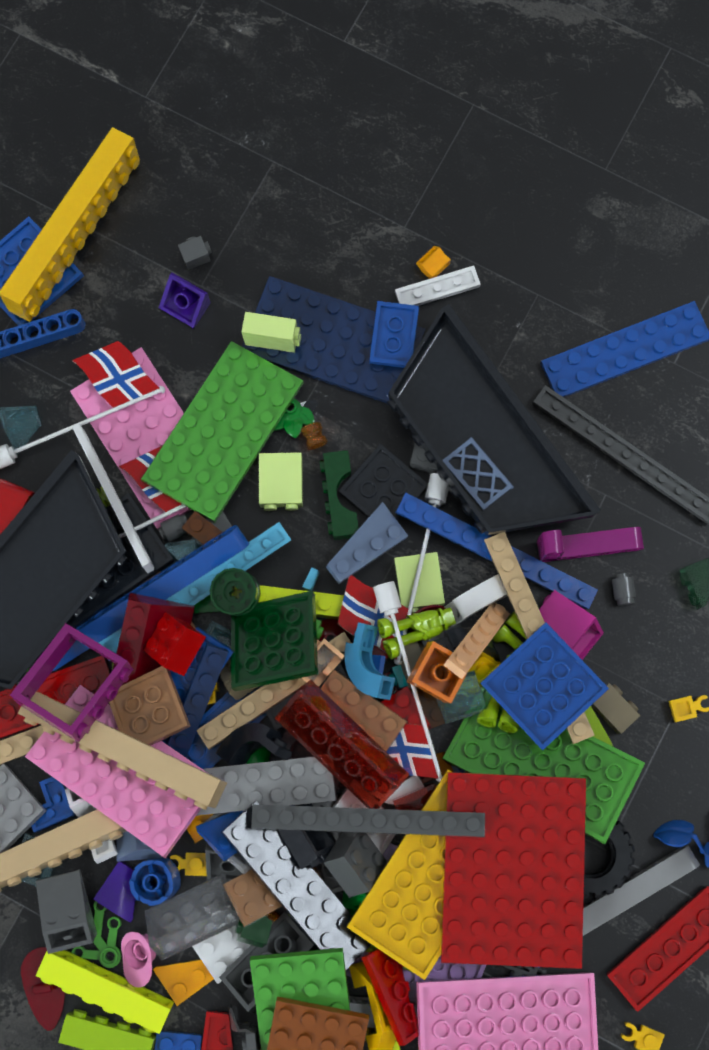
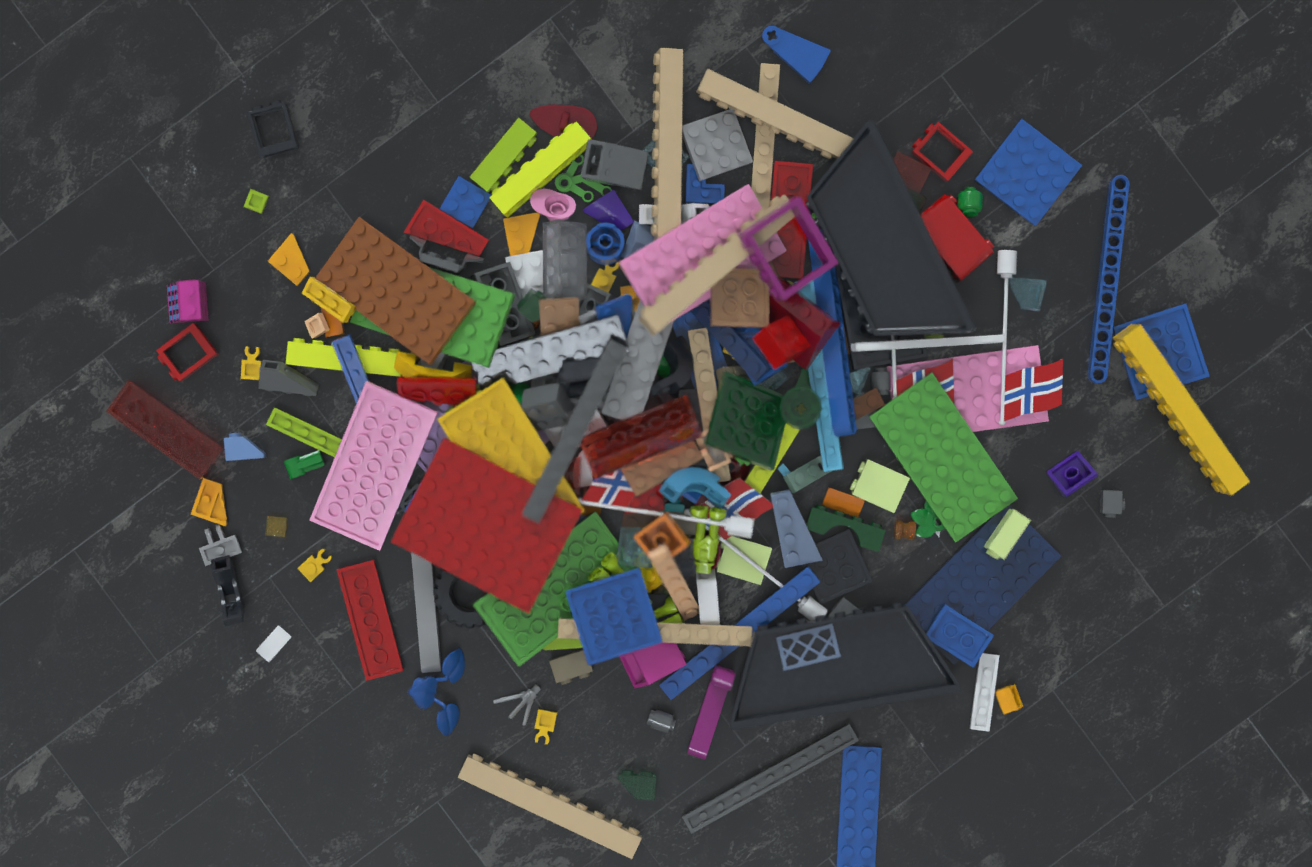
camera: 115 degrees right, 10 degrees up
none -> light grey plant [493,684,541,726]
none -> sand green plate [783,455,831,494]
none -> orange slope [822,487,865,517]

